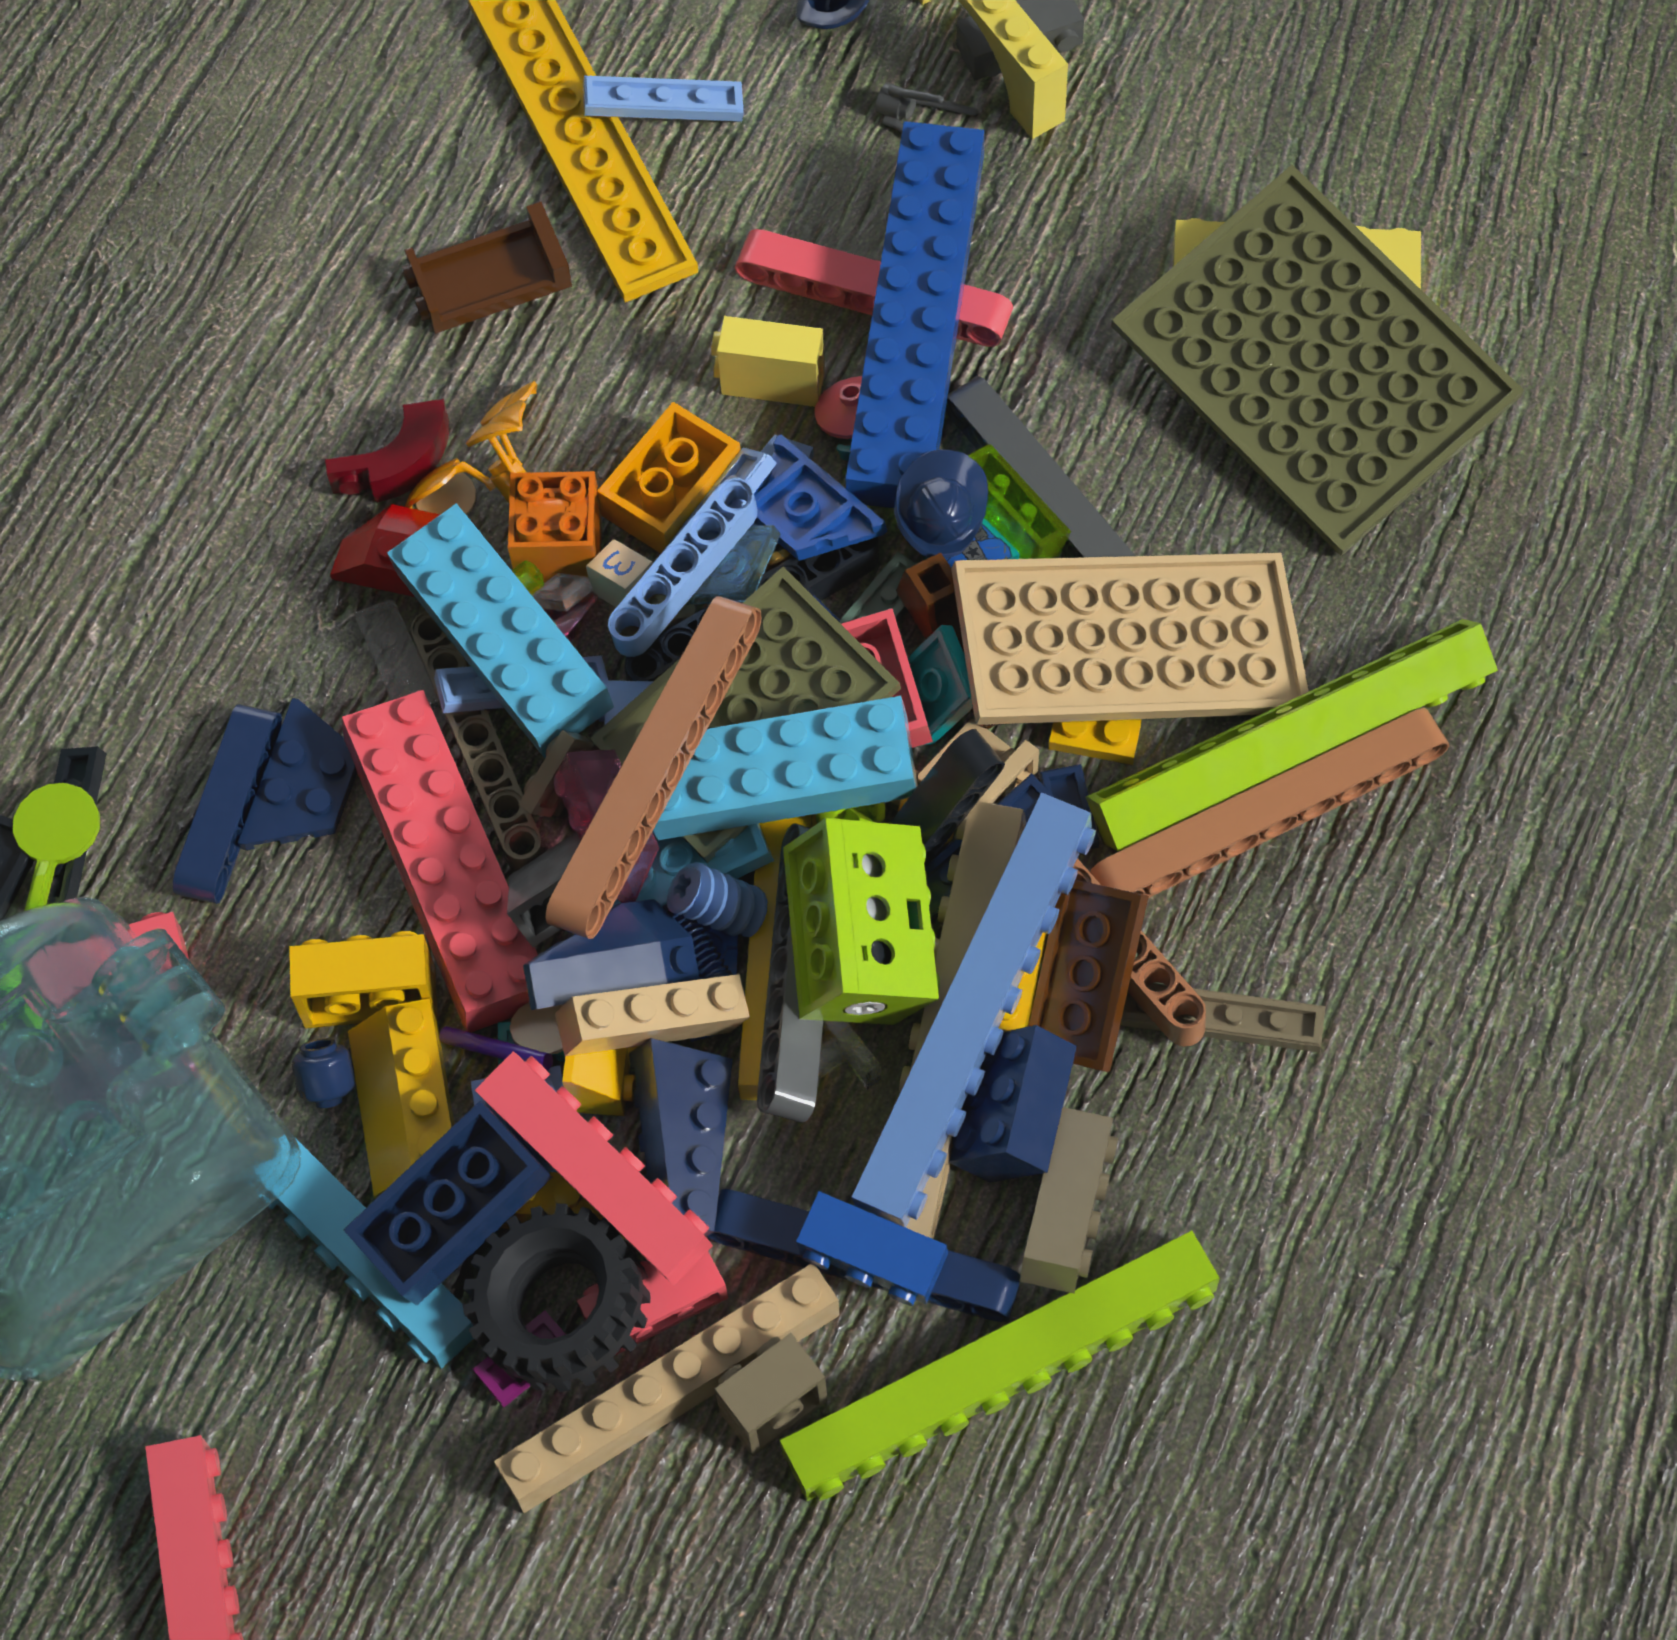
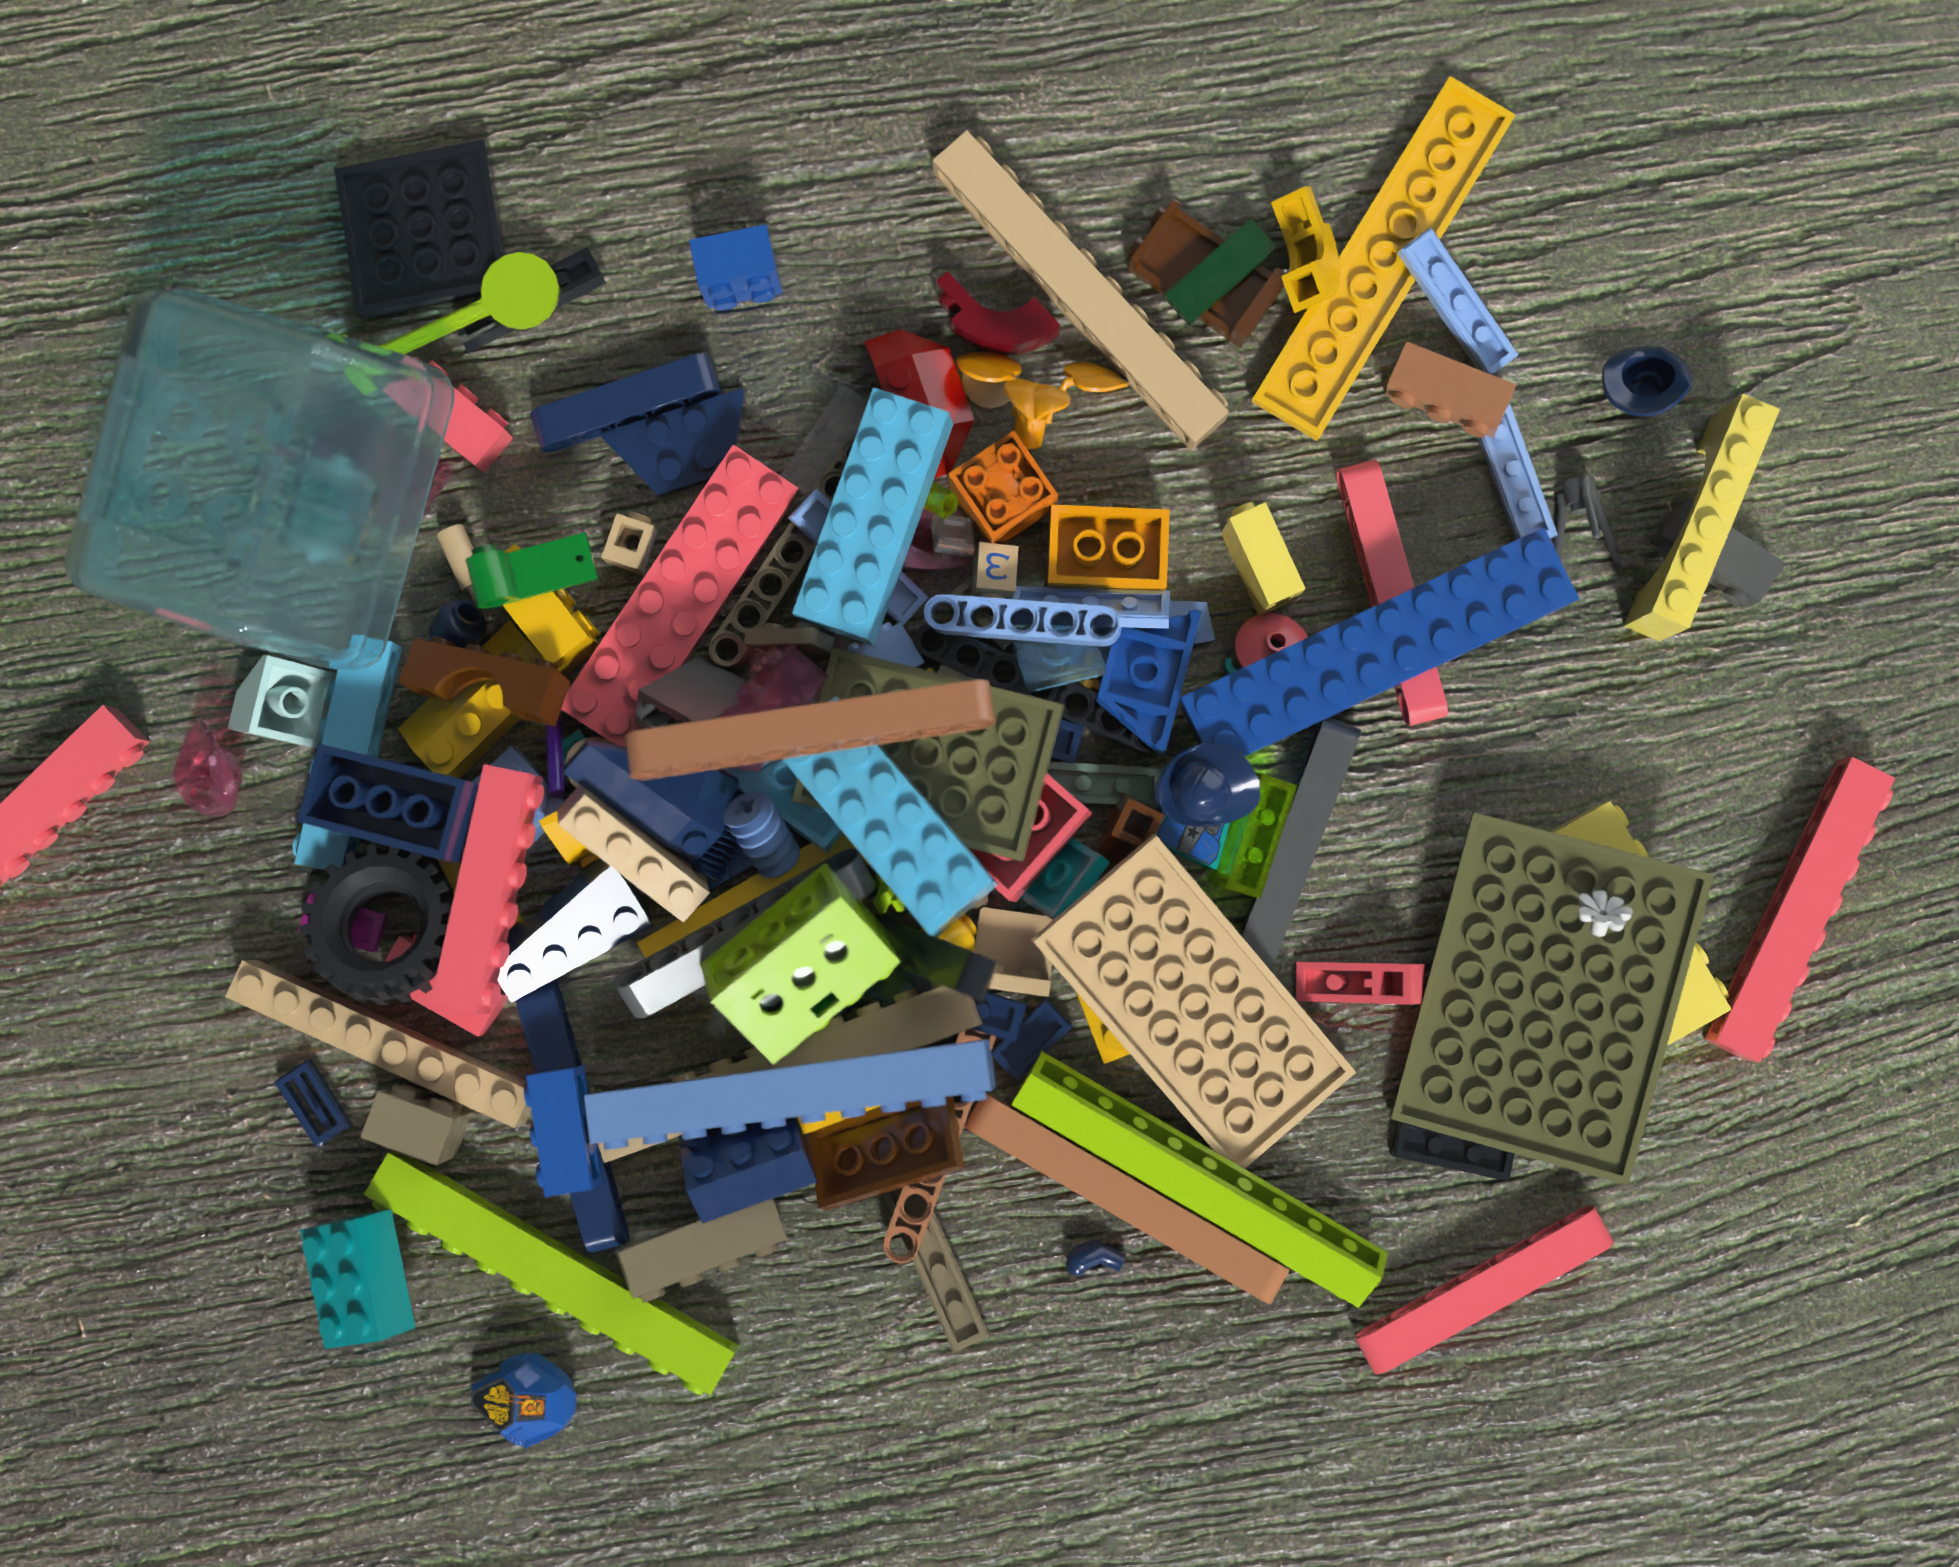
camera: 55 degrees right, 20 degrees up
none -> clear pink hat [174,719,243,817]
none -> light aqua slope [227,655,337,749]
none -> dark blue tile [274,1059,353,1148]
none -> teal brick [300,1209,416,1349]
none -> reddish brown arch [399,636,570,726]
none -> tan cylinder [437,524,476,603]
none -> green door [466,532,598,609]
none -> blue helmet [471,1353,577,1448]
none -> tan brick [601,512,658,576]
none -> blue brick [689,224,783,311]
none -> tan brick [933,130,1229,451]
none -> dark blue arm [1066,1240,1126,1276]
none -> dark green tile [1164,219,1277,326]
none -> yellow arch [1271,186,1340,313]
none -> coral slope [1296,962,1425,1004]
none -> coral beam [1354,1205,1614,1374]
none -> nougat brick [1386,341,1516,438]
none -> black tile [1390,1121,1515,1182]
none -> light blue tile [1478,404,1558,540]
none -> white plant [1578,890,1633,936]
none -> coral brick [1704,757,1895,1063]

